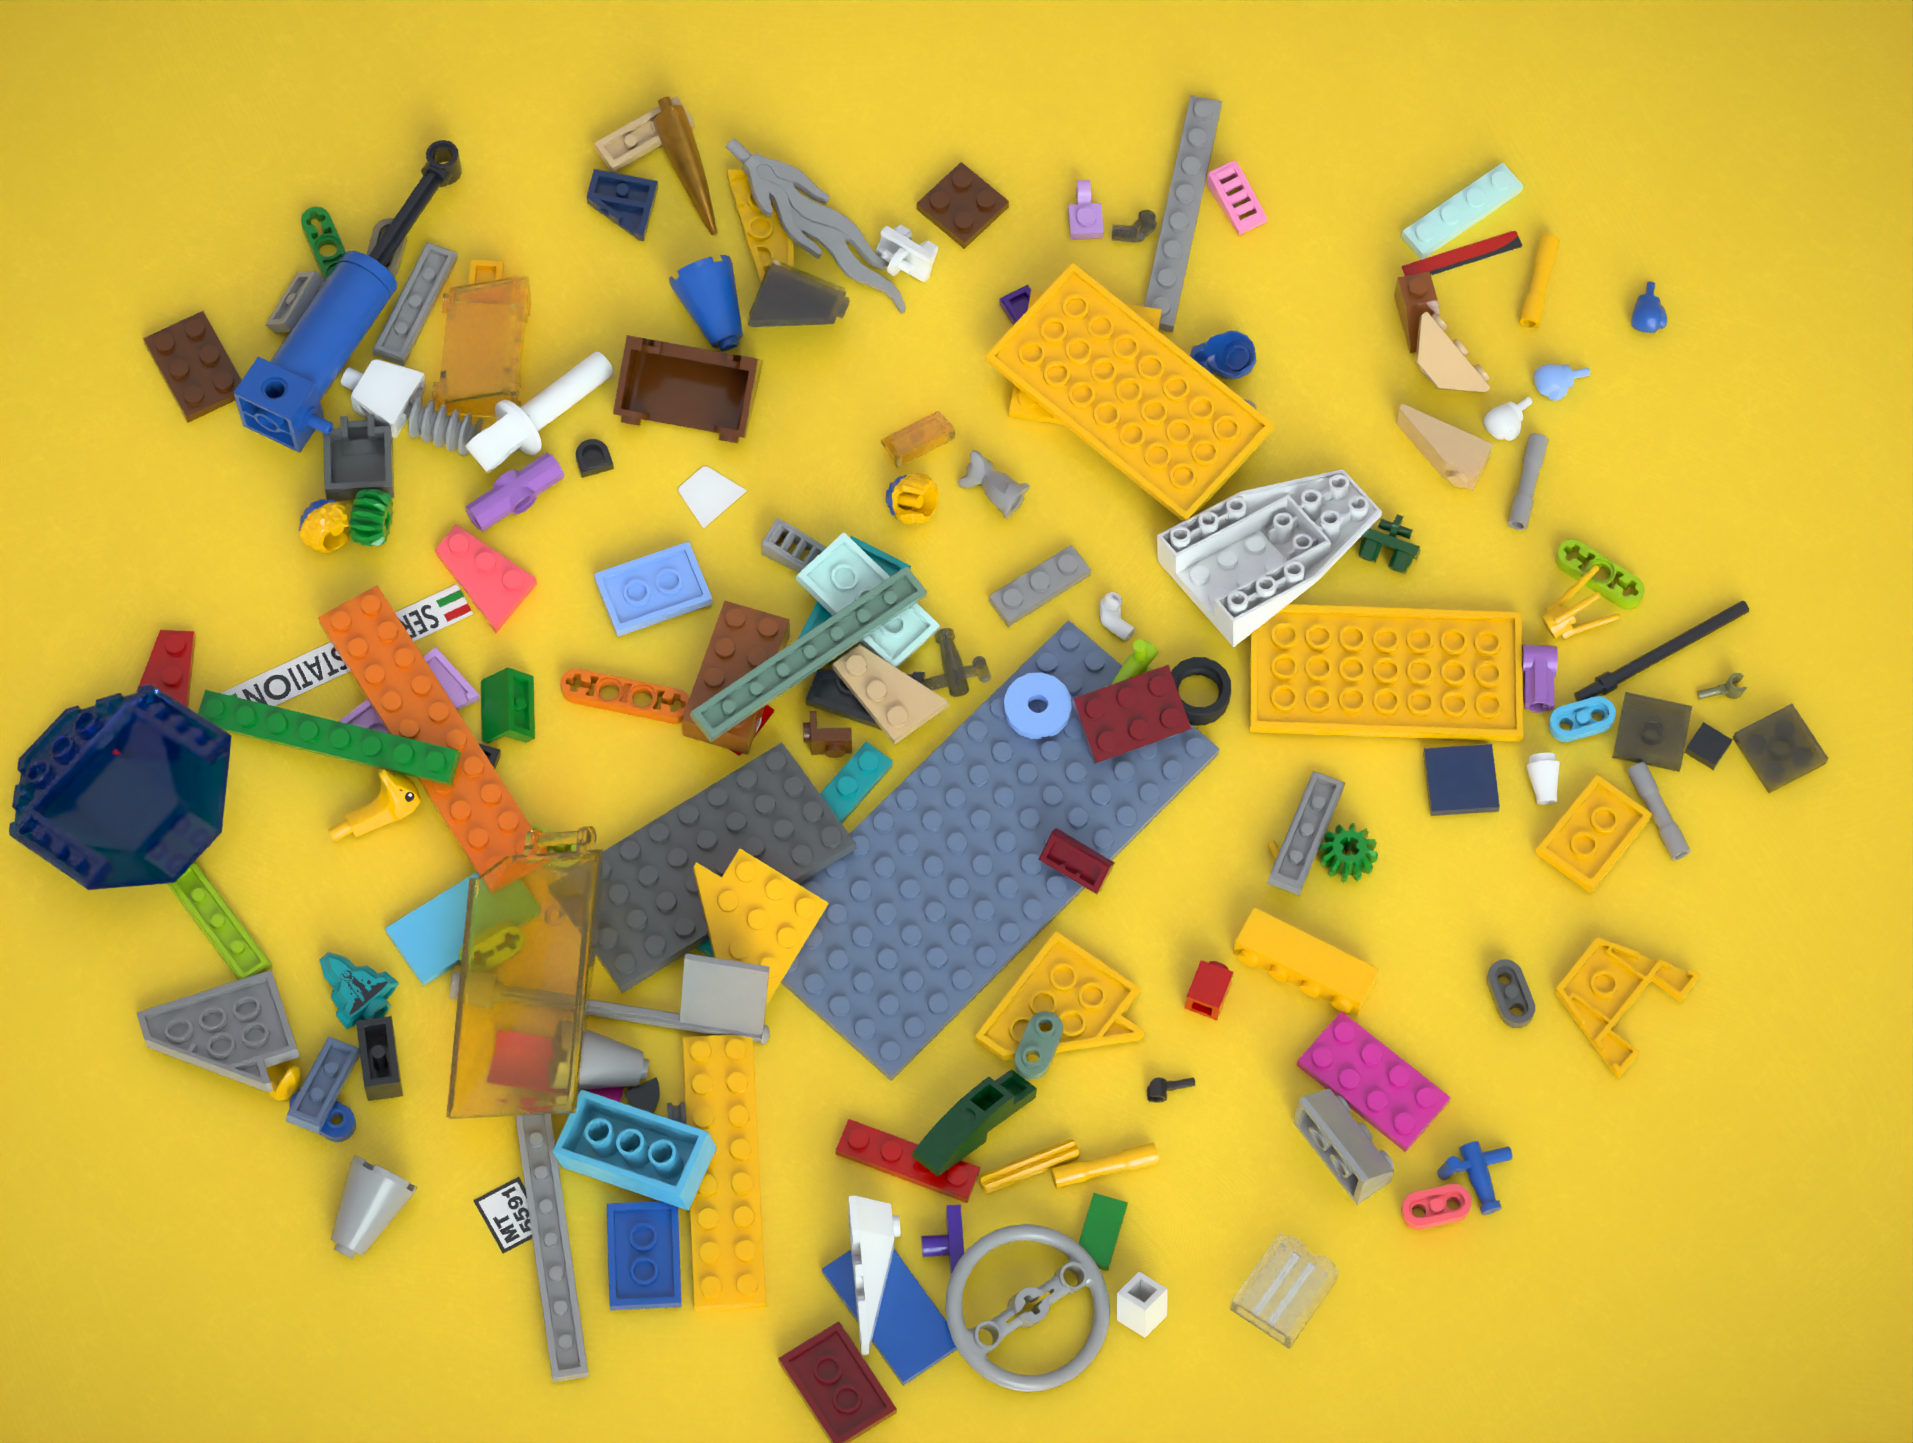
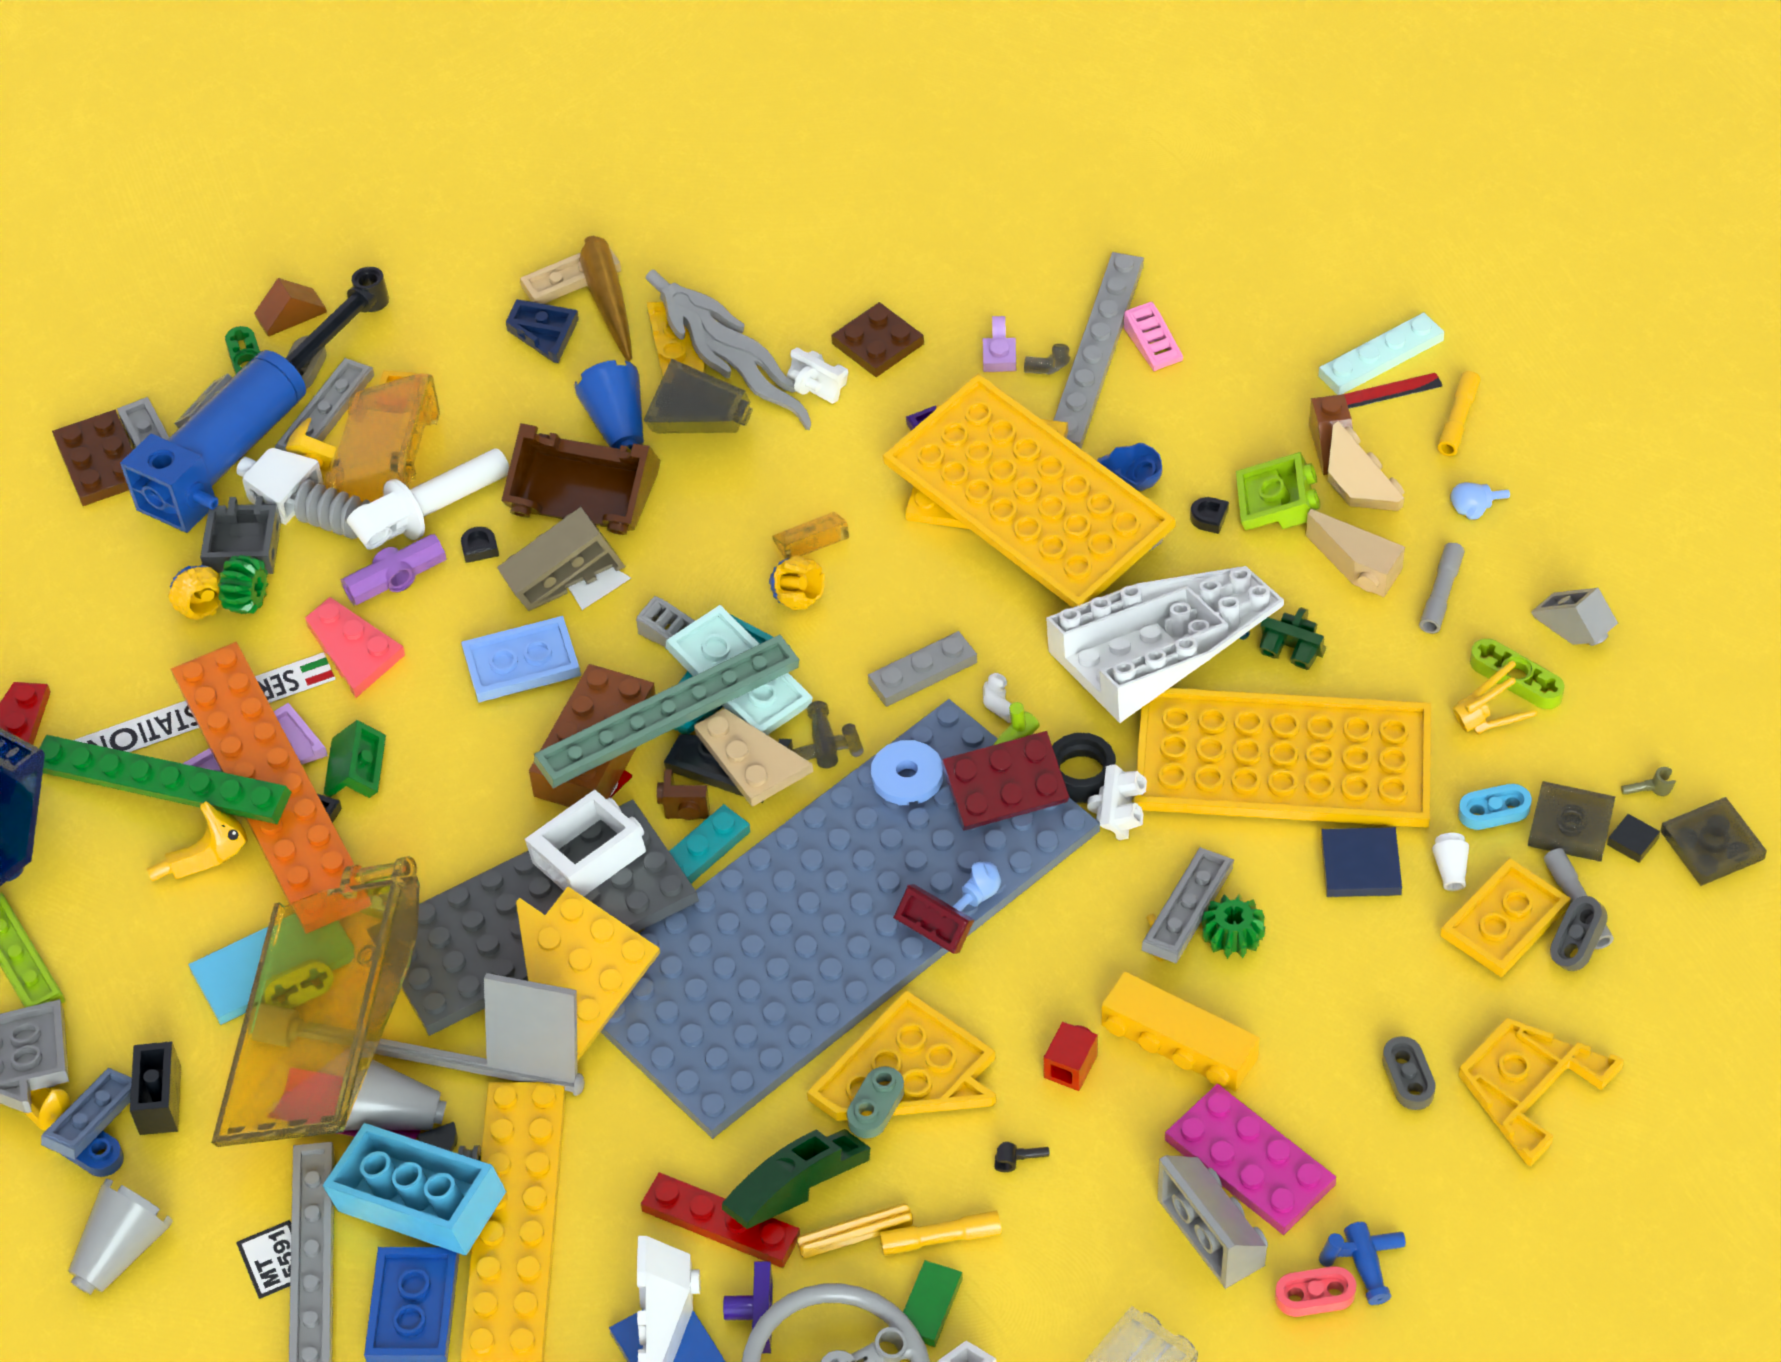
camera: 10 degrees right, 15 degrees down
teal rock [319,952,399,1030] -> none
orange beam [560,669,689,724] -> none
light grey animal [958,450,1030,519] -> none
white piece [1483,397,1533,441] -> none
medium lavender piece [1522,644,1558,713] -> none
black bar [1574,600,1749,702] -> none
blue piece [1631,282,1667,333] -> none
none -> light grey plate [117,397,169,448]
none -> dark orange slope [254,278,327,337]
none -> yellow plate [285,418,337,472]
none -> dark tan wedge [497,507,625,611]
none -> white window [525,789,646,897]
none -> light blue piece [953,861,1001,911]
none -> white hips [1087,764,1147,840]
none -> black tile [1190,497,1229,534]
none -> lime plate [1236,452,1320,531]
none -> light grey slope [1531,588,1618,646]
none -> dark grey plate [1550,896,1608,971]

